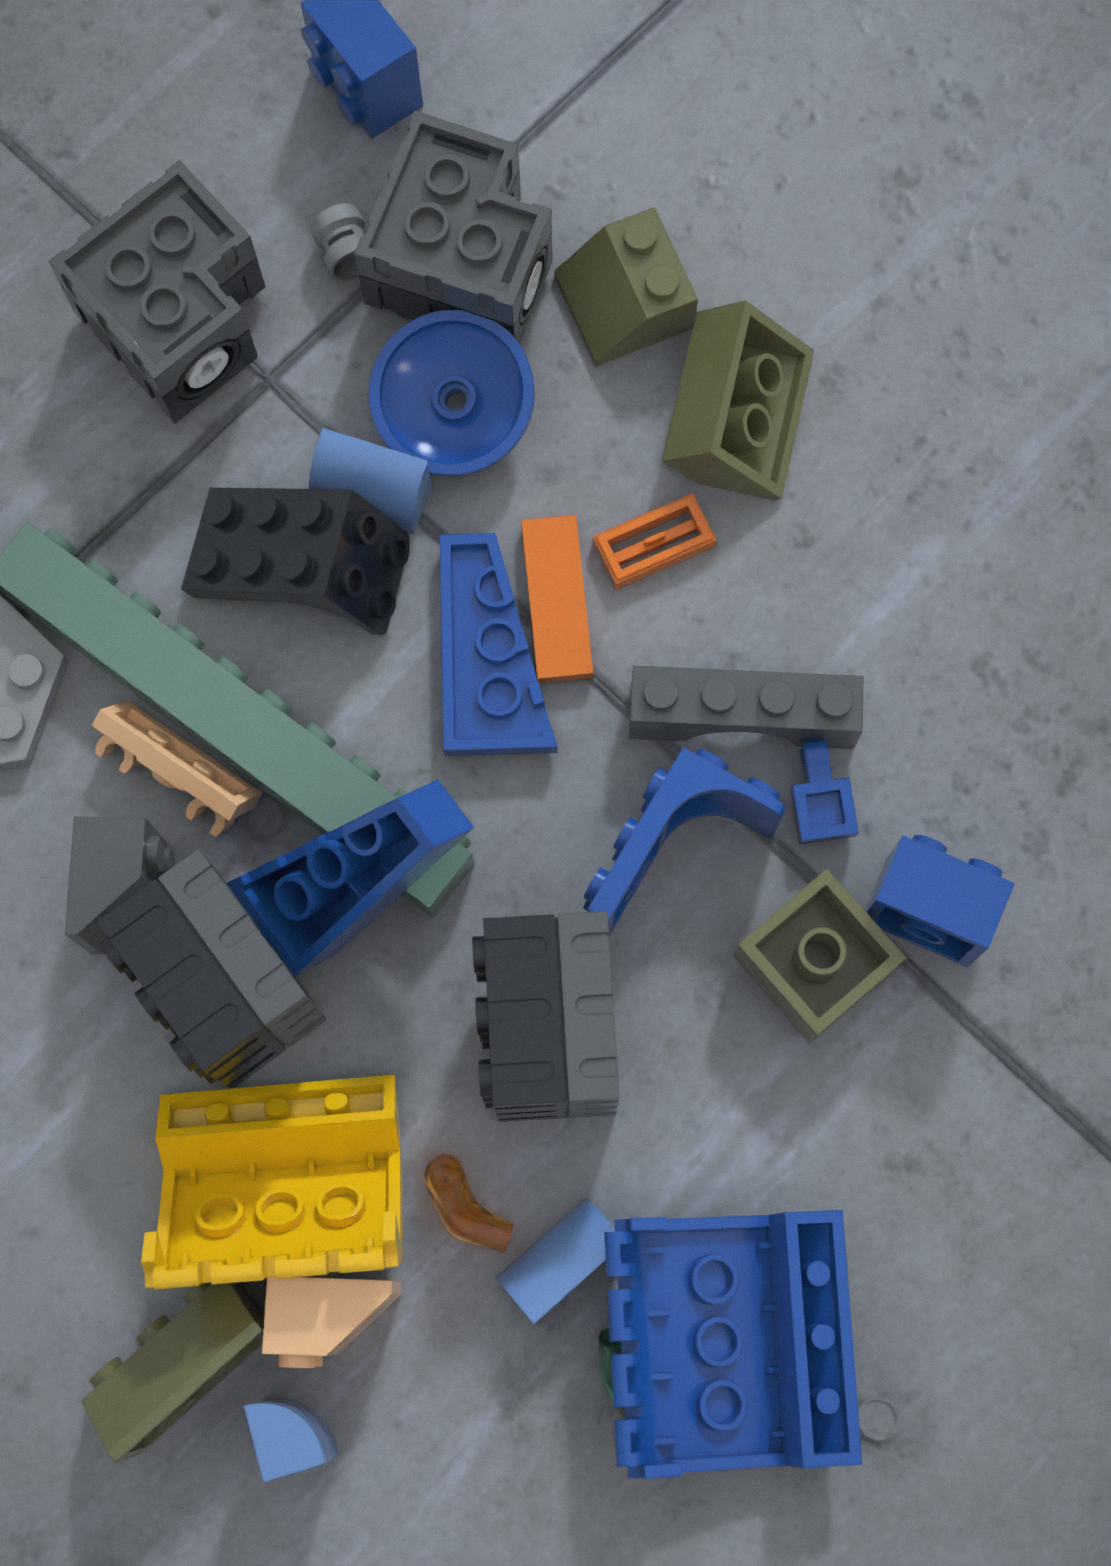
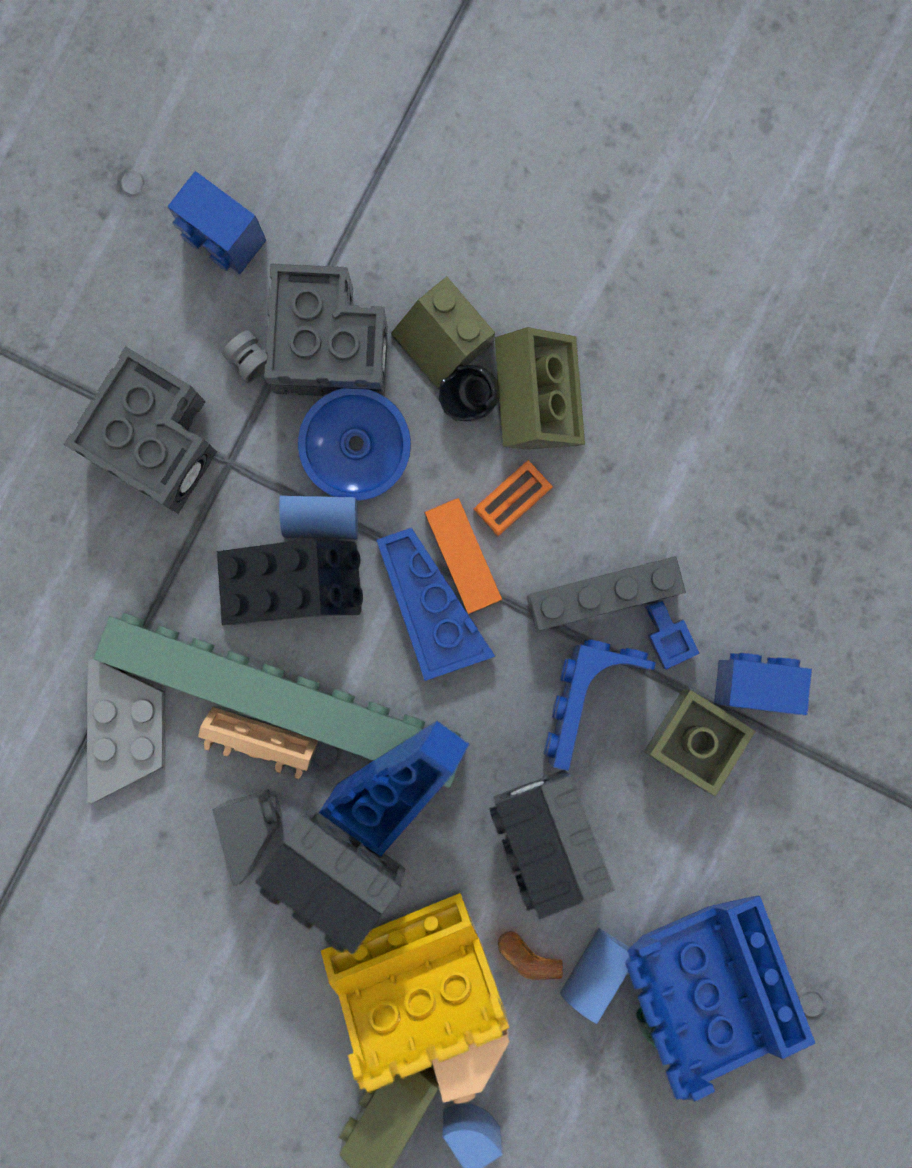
camera: 20 degrees left, 10 degrees up
none -> black hair [439,365,499,422]

